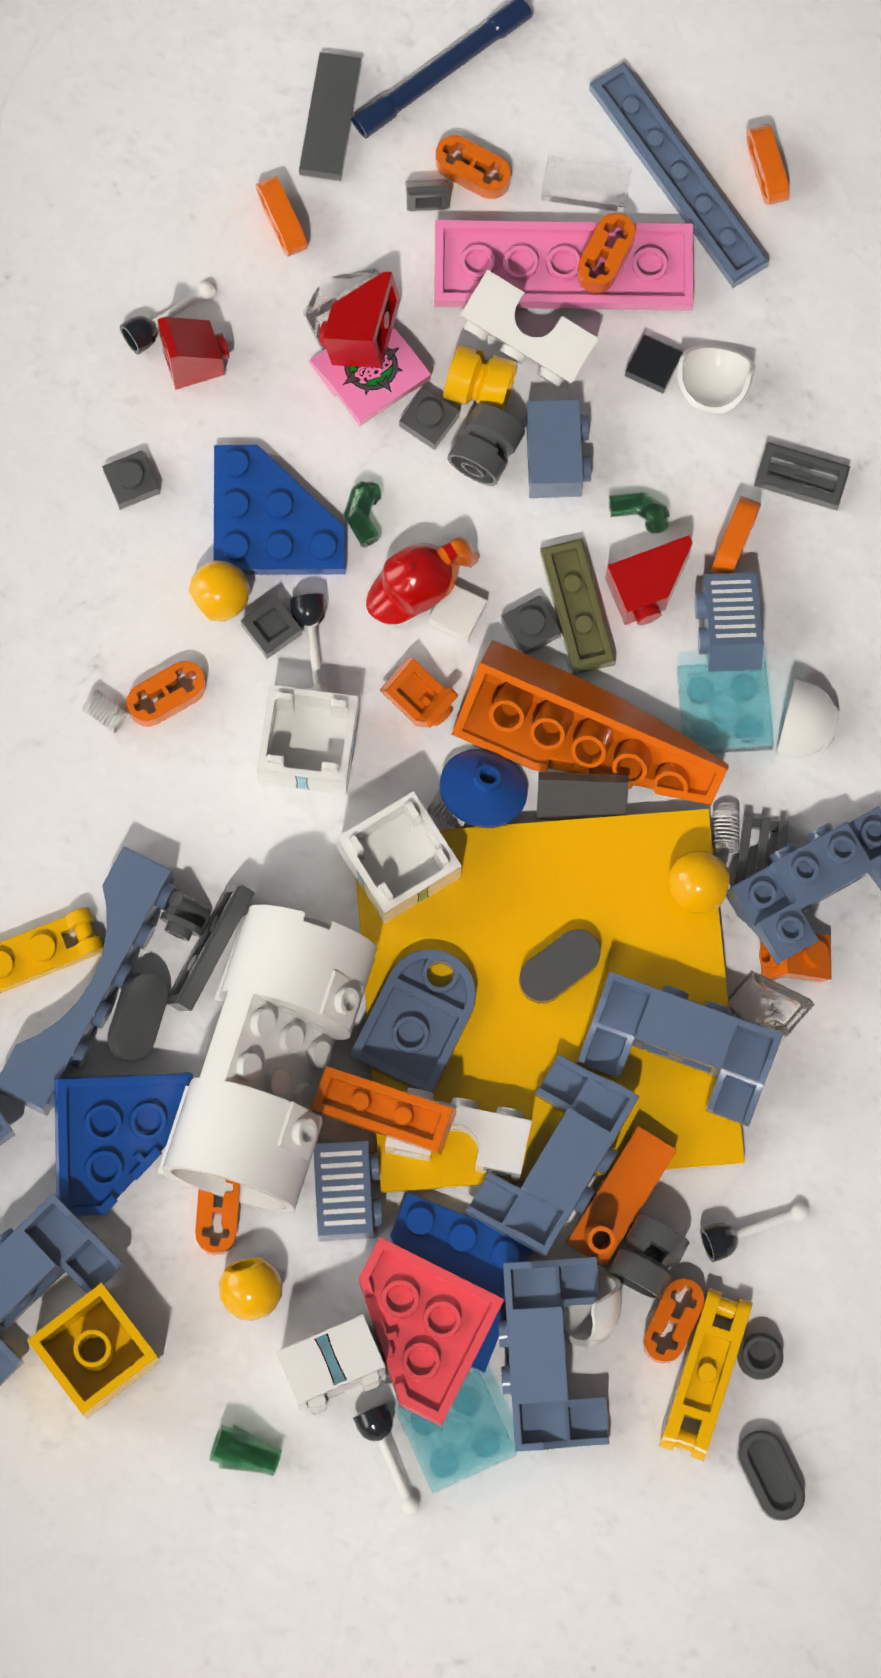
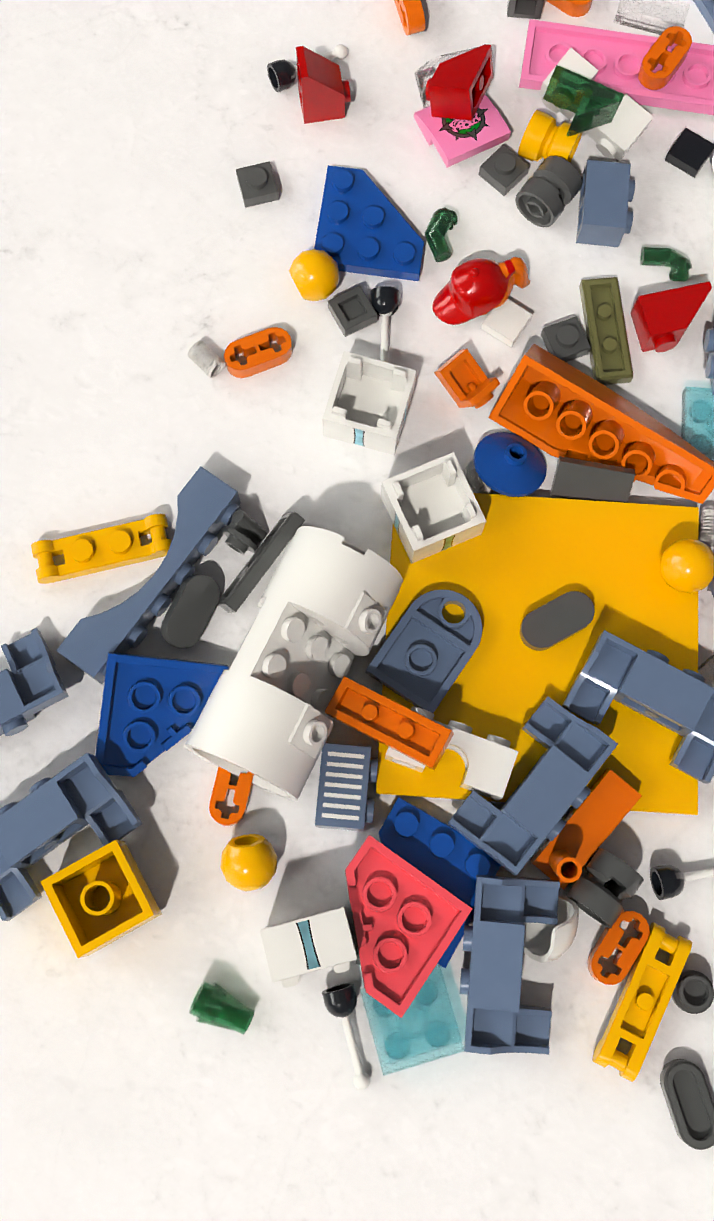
camera: 10 degrees right, 0 degrees up
none -> clear green slope [543,65,625,136]

